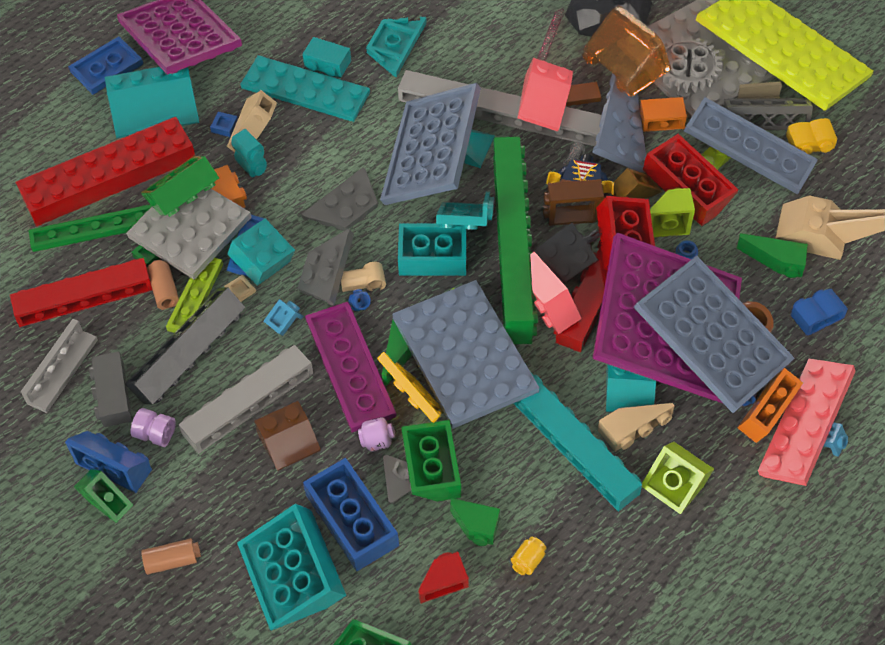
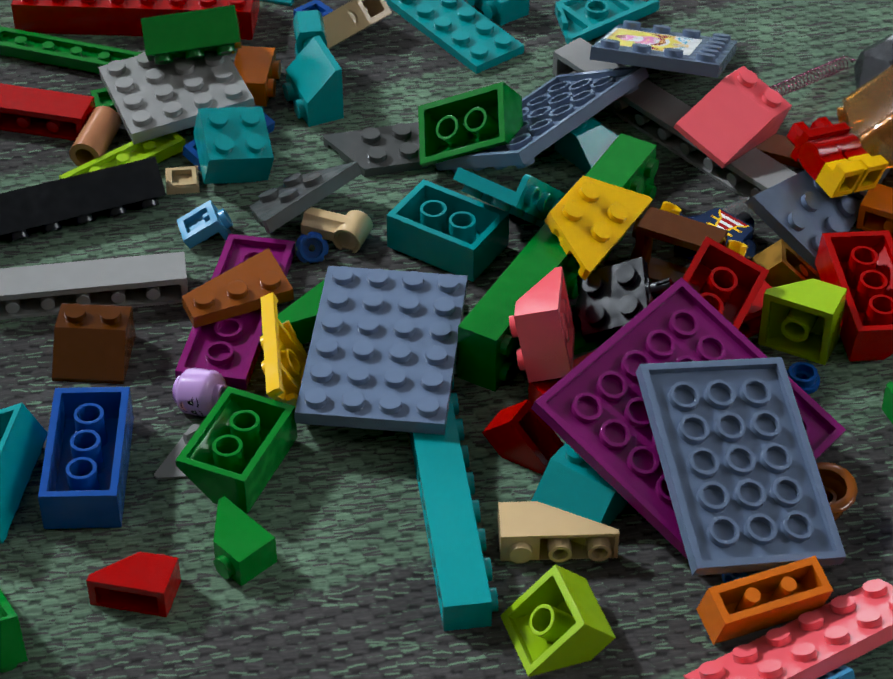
camera: 30 degrees right, 15 degrees down
yellow brick [511,537,547,575] -> none
none -> dark orange wing [182,248,294,328]
none -> teal slope [283,36,344,127]
none -> green slope [418,82,523,167]
none -> red slope [482,399,564,475]
none -> yellow wing [544,175,653,280]
none -> sand blue plate [589,20,737,78]
none -> hips [786,116,889,198]

